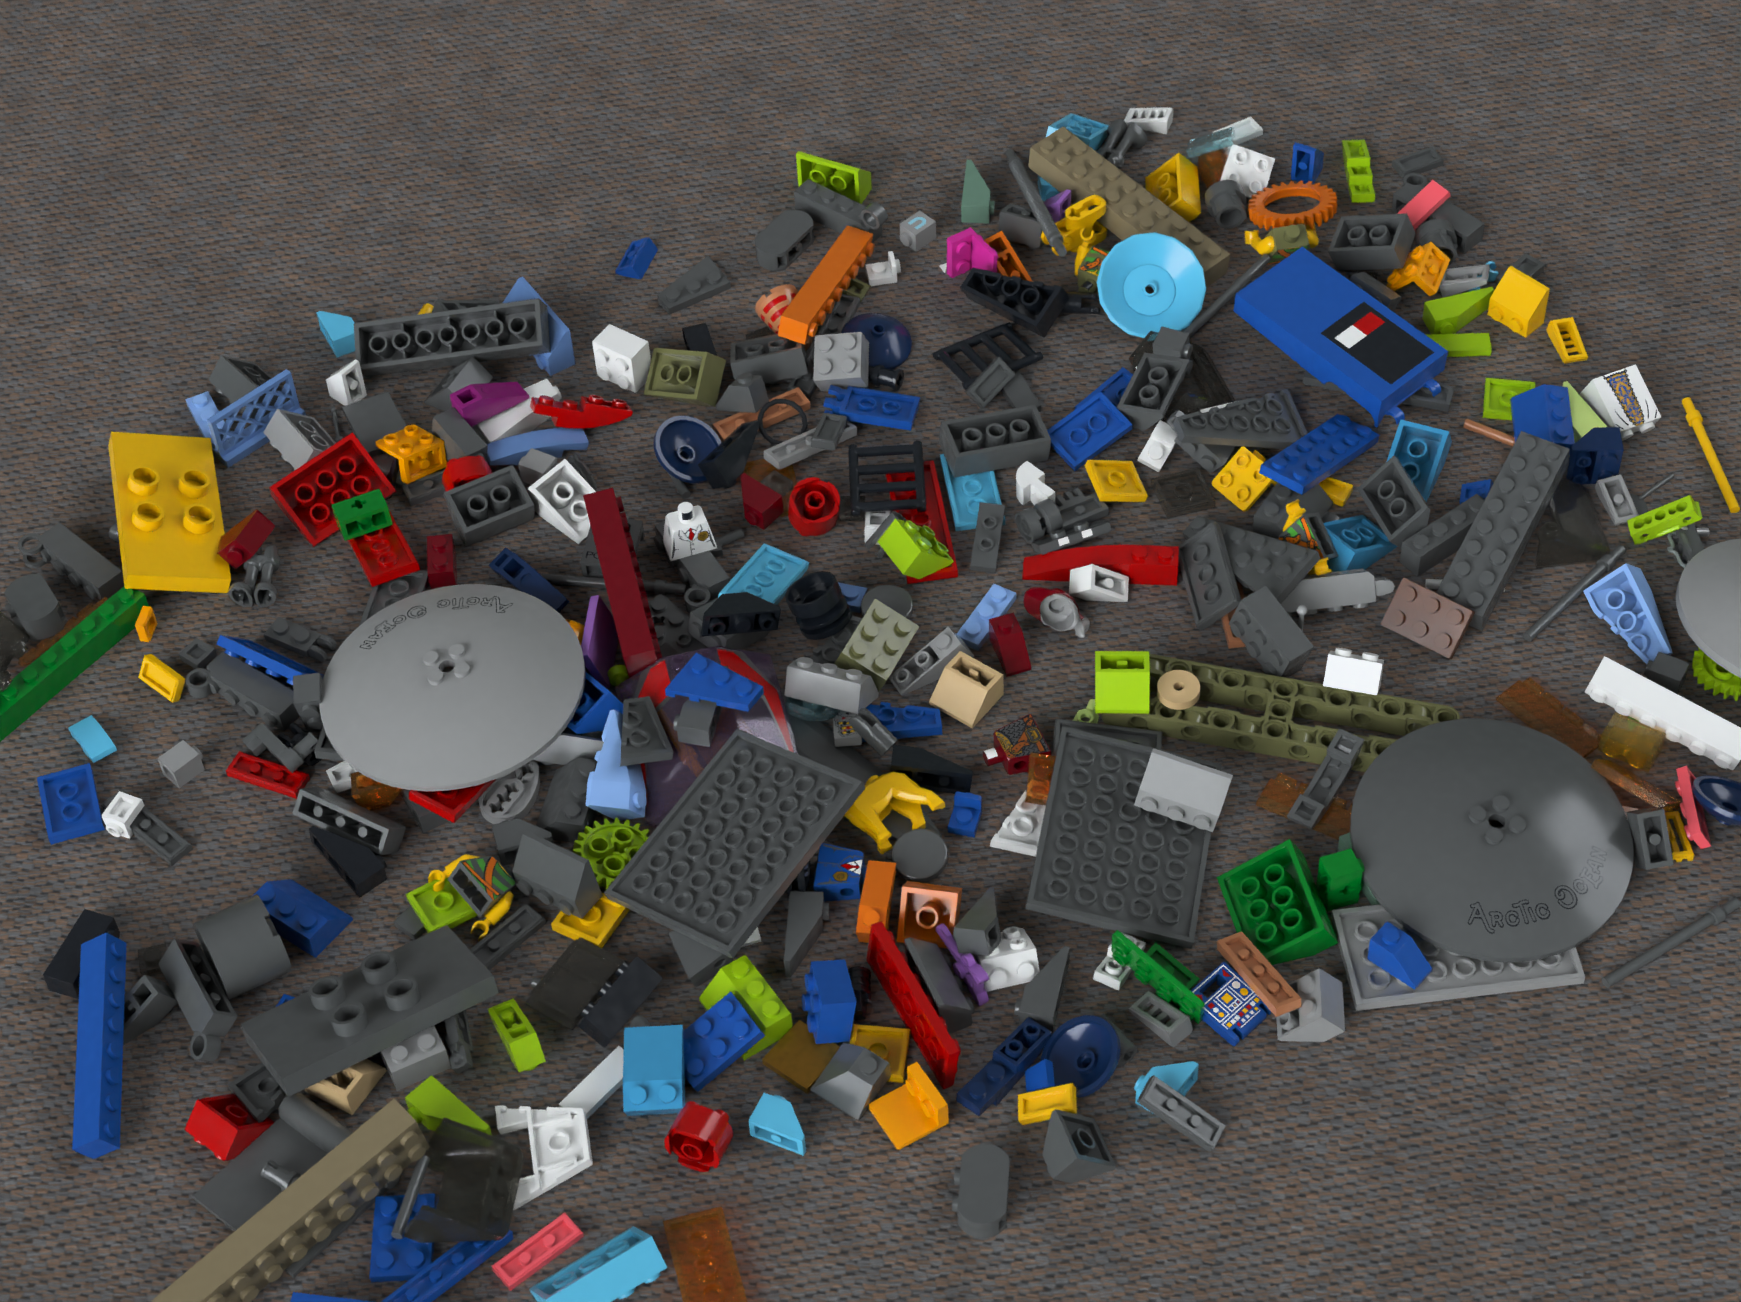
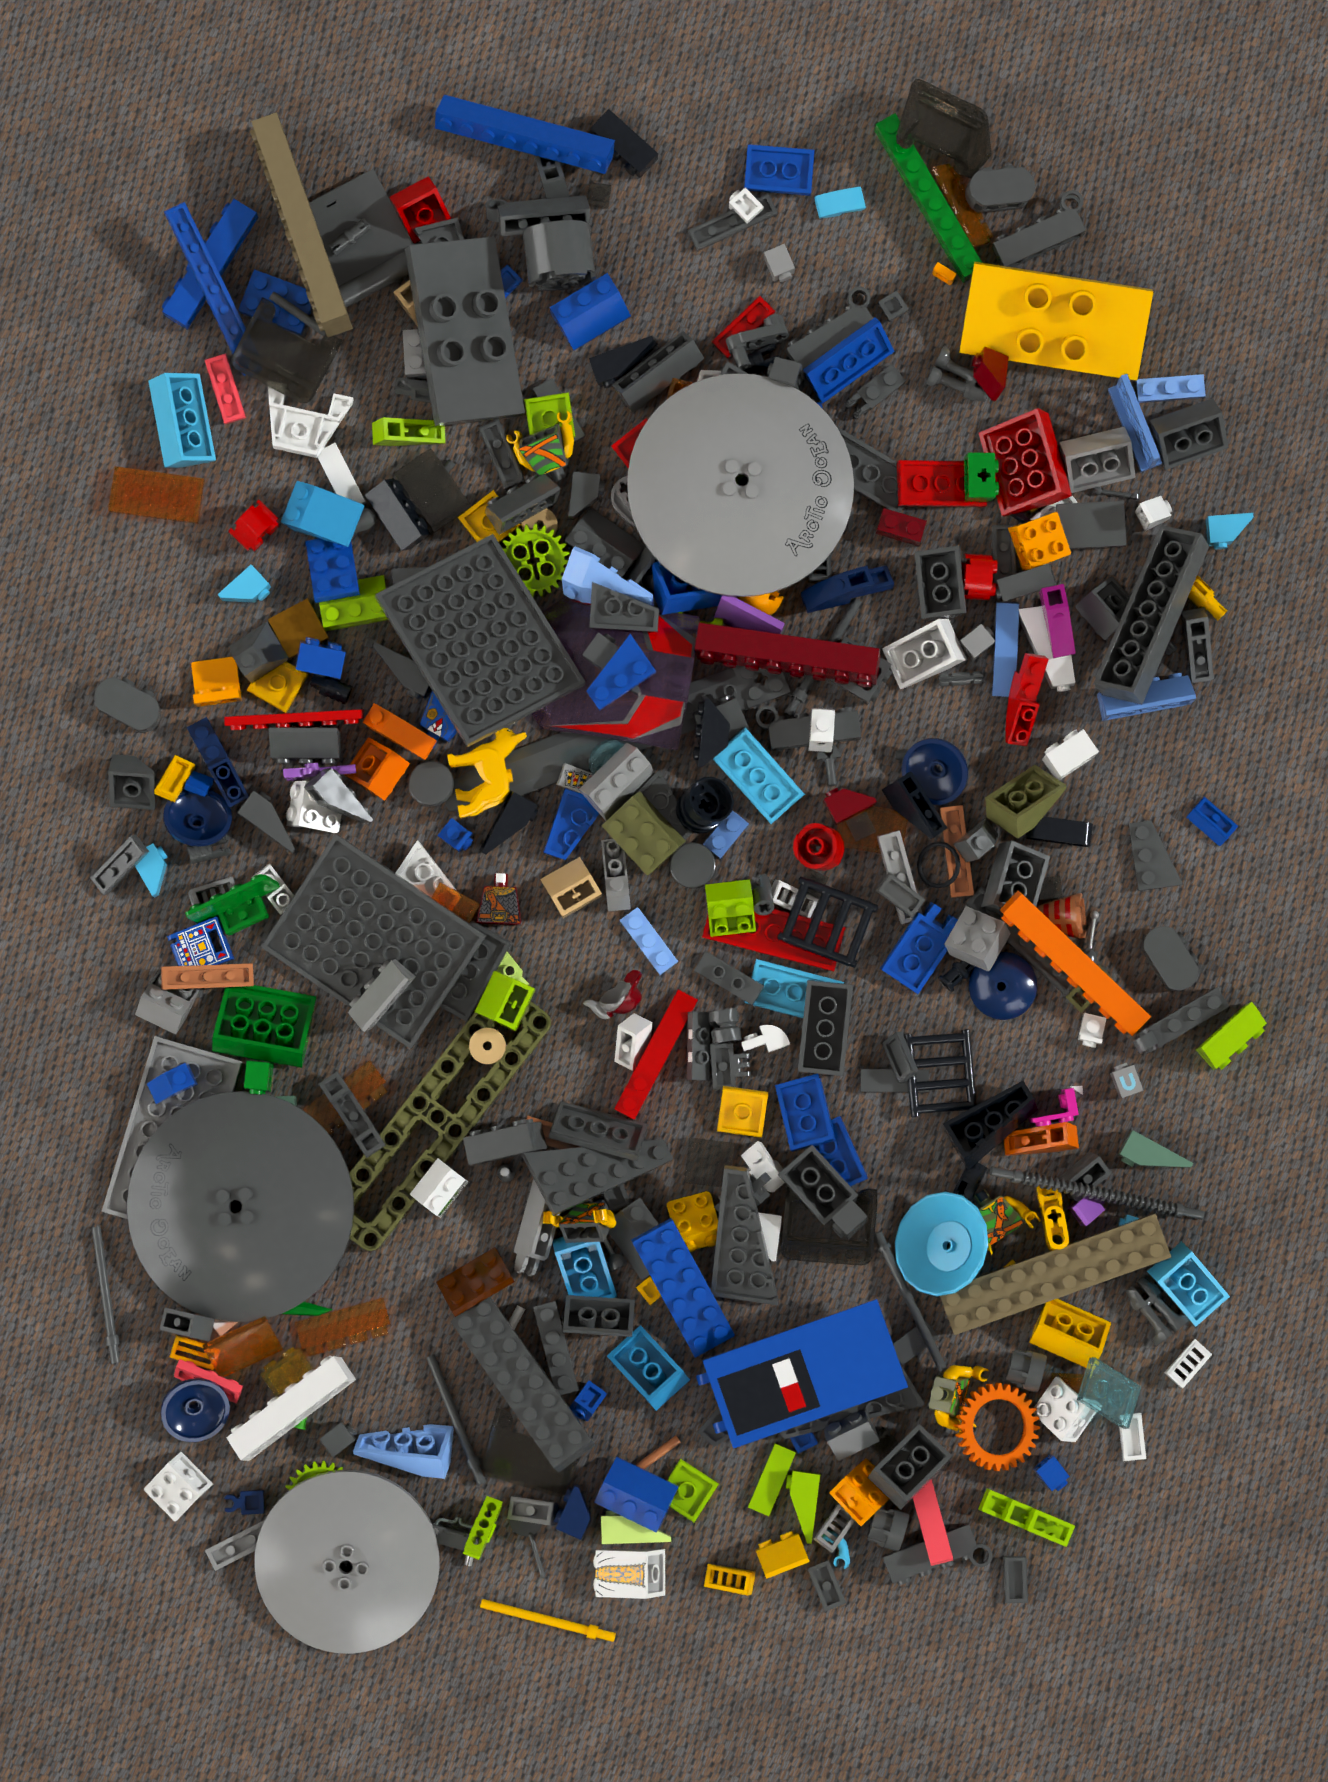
camera: 110 degrees right, 35 degrees up
yellow tile [138,654,186,703] -> none
lime slope [405,1075,493,1145] -> none
dark grey hinge [849,708,898,757] -> none
dark red slope [989,612,1031,677] -> none

